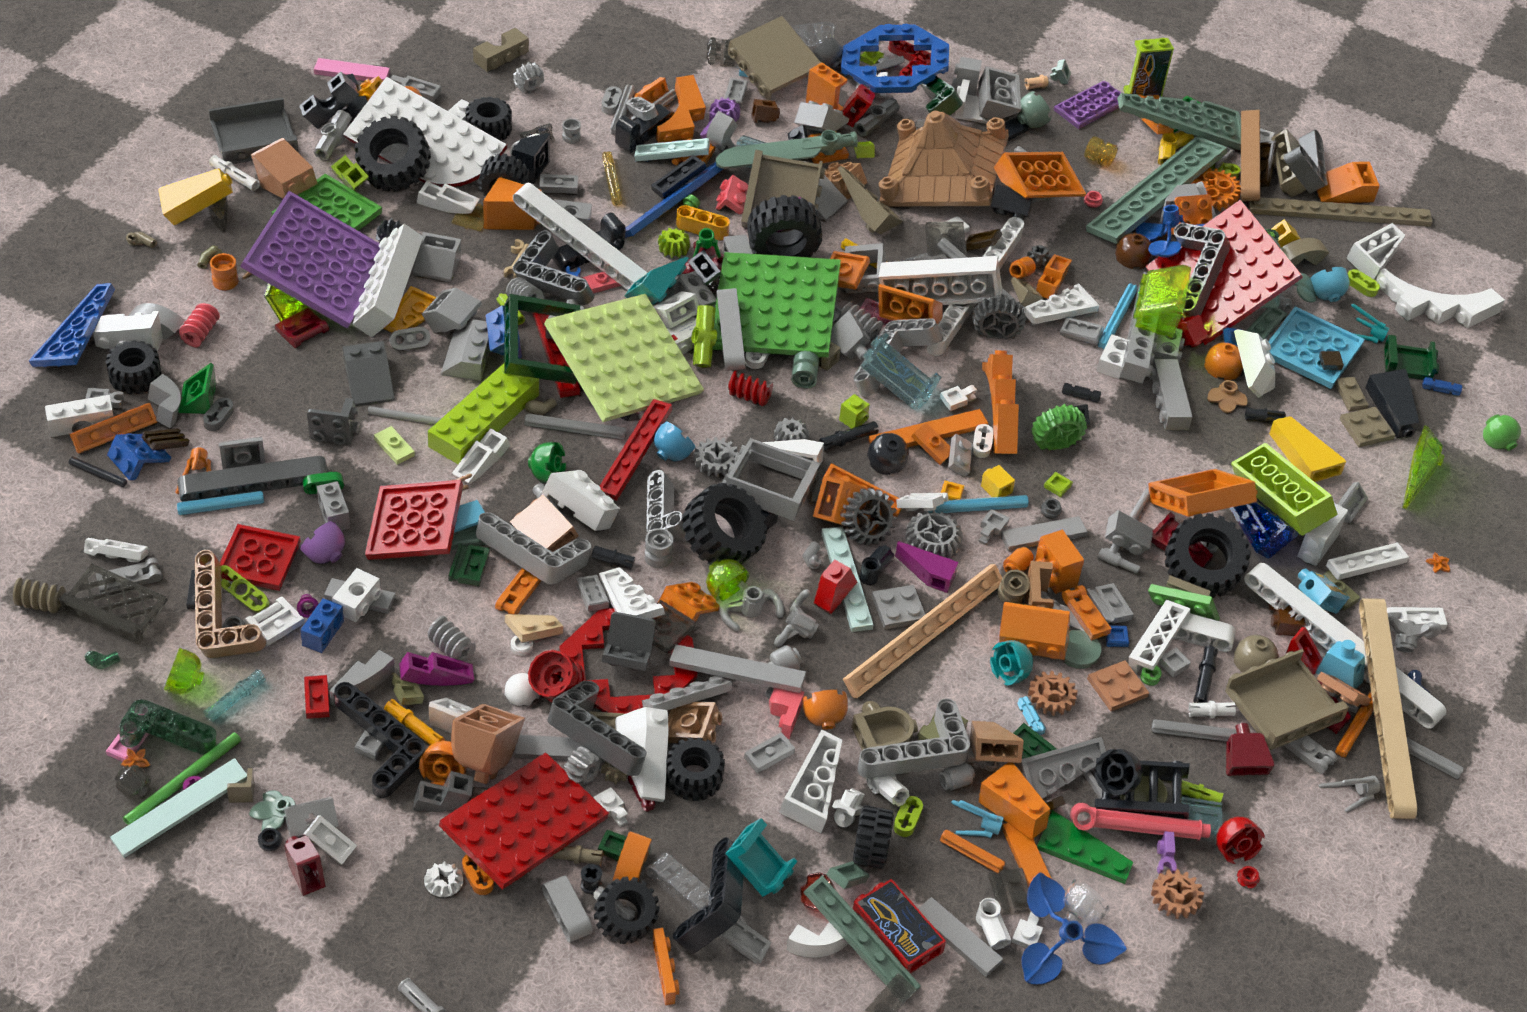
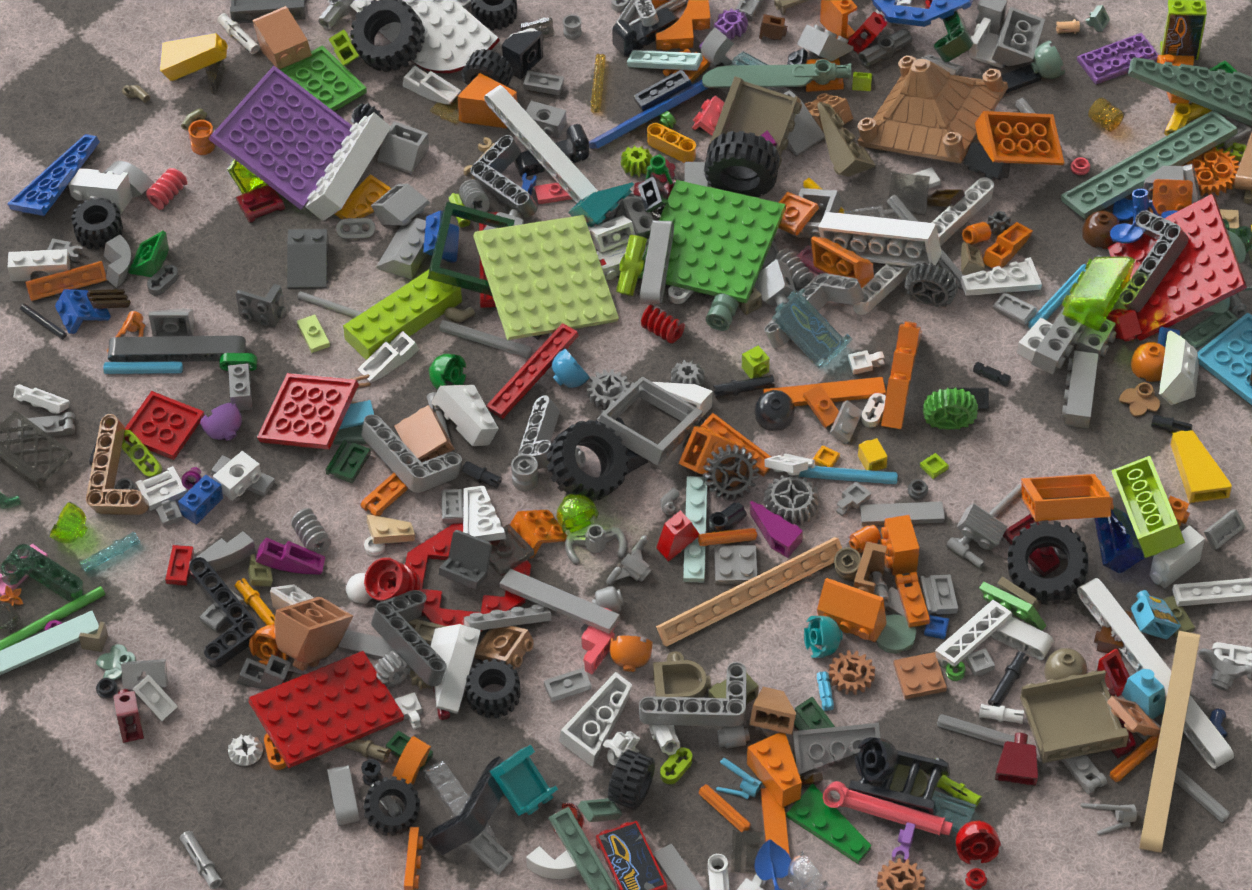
camera: 20 degrees right, 5 degrees up
none -> light grey tile [156,500,183,527]
none -> orange axle [698,528,757,546]

